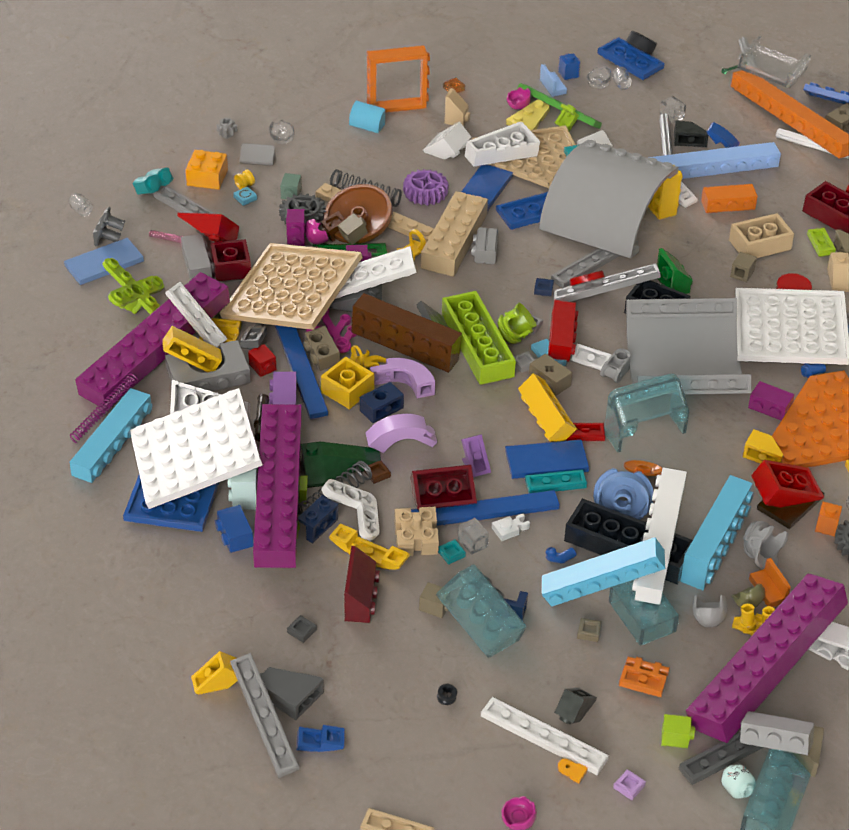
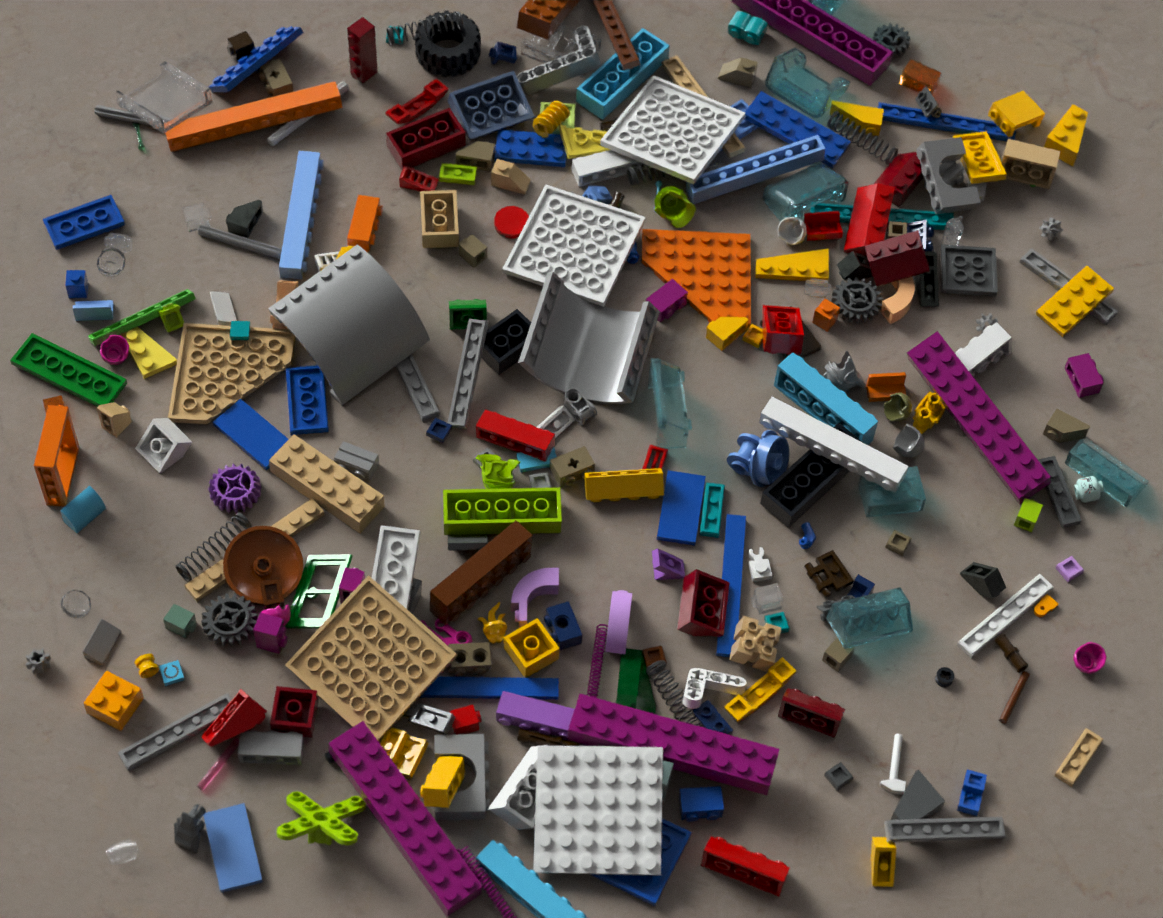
camera: 75 degrees left, 15 degrees up
teal brick [132,168,174,194] -> none
white tile [165,282,227,347] -> none
dark tan brick [338,213,368,245] -> none
yellow piece [397,229,426,261] -> none
white wedge [465,121,540,166] -> none
brick [542,537,665,607] -> none
red tile [569,270,605,286] -> none
orange plate [619,656,670,697] -> none
orange dish [624,460,663,478] -> none
black tyre [626,31,657,55] -> none
blue slope [707,122,740,148] -> none
light grey brick [740,711,815,755] -> none
none -> green plate [10,333,127,407]
none -> red slope [399,166,439,192]
none -> magenta piece [587,624,608,698]
none -> red slope [701,836,790,897]
none -> dark brown plate [804,550,854,598]
none -> white piece [880,734,906,795]
none -> dark brown pin [995,634,1028,673]
none -> reddish brown bar [999,671,1030,724]

